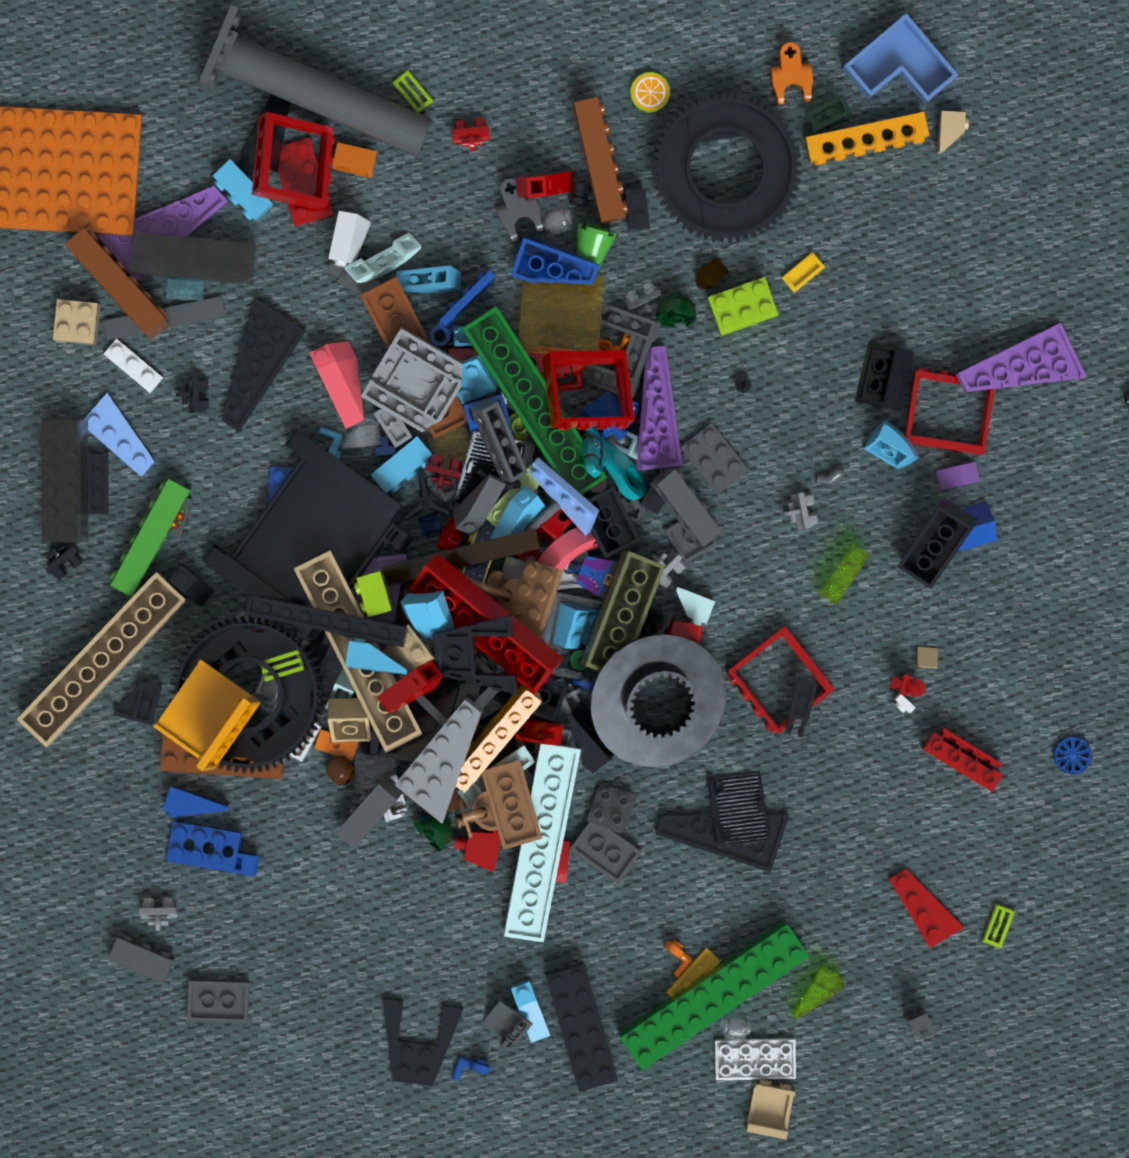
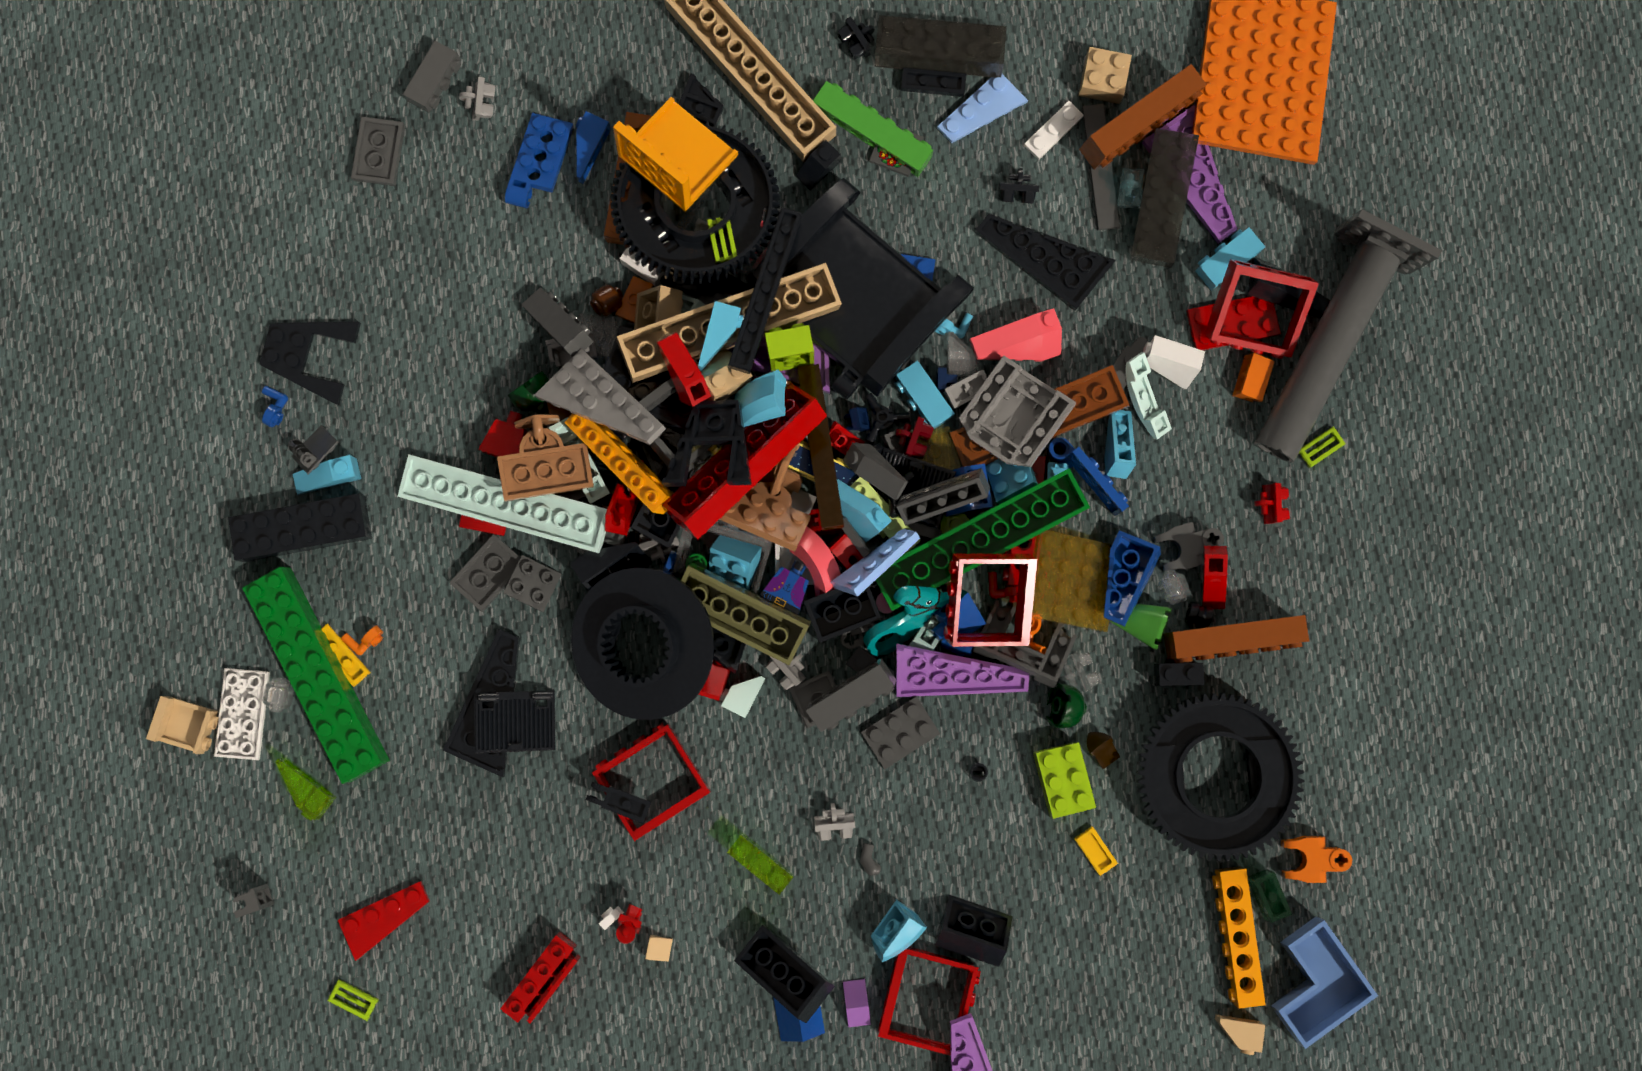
camera: 90 degrees right, 5 degrees down
light orange tile [630,72,670,113] -> none

